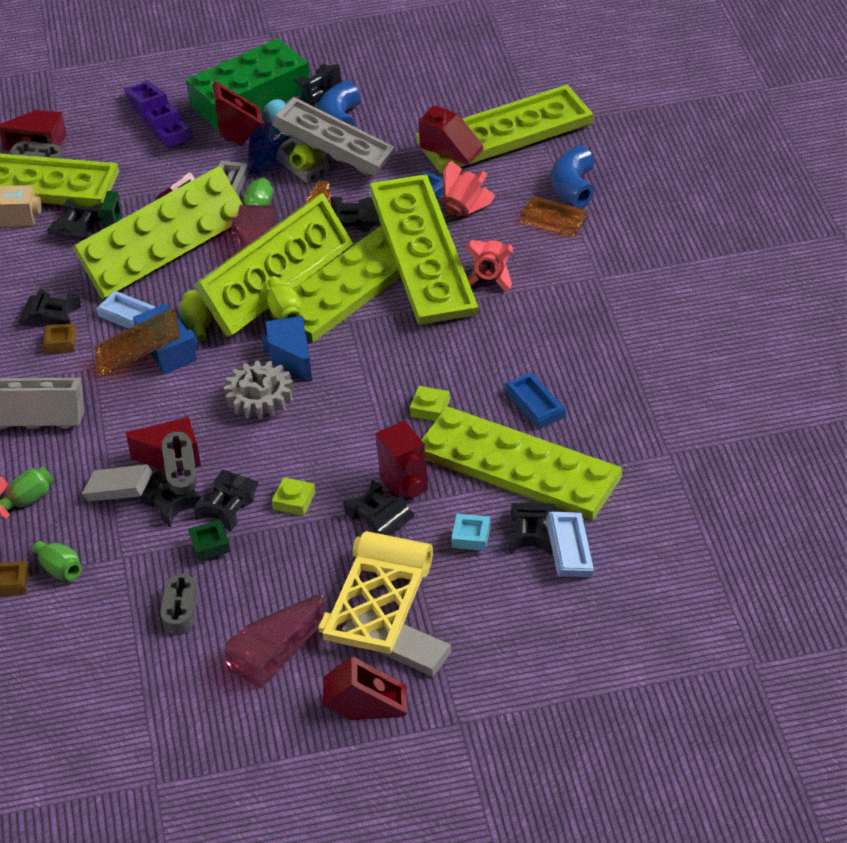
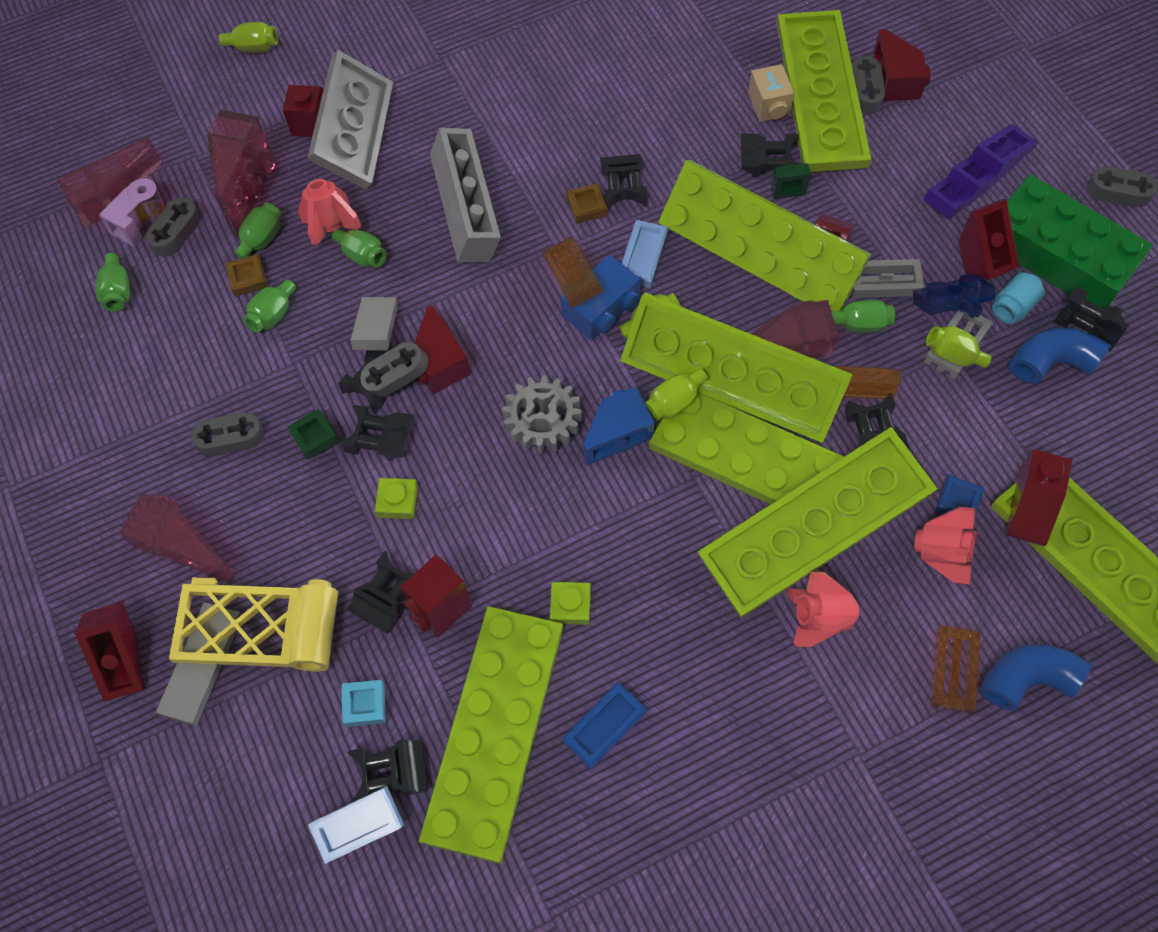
camera: 75 degrees right, 20 degrees up
light grey plate [272,97,394,176] -> none
none -> dark grey beam [1087,166,1158,207]

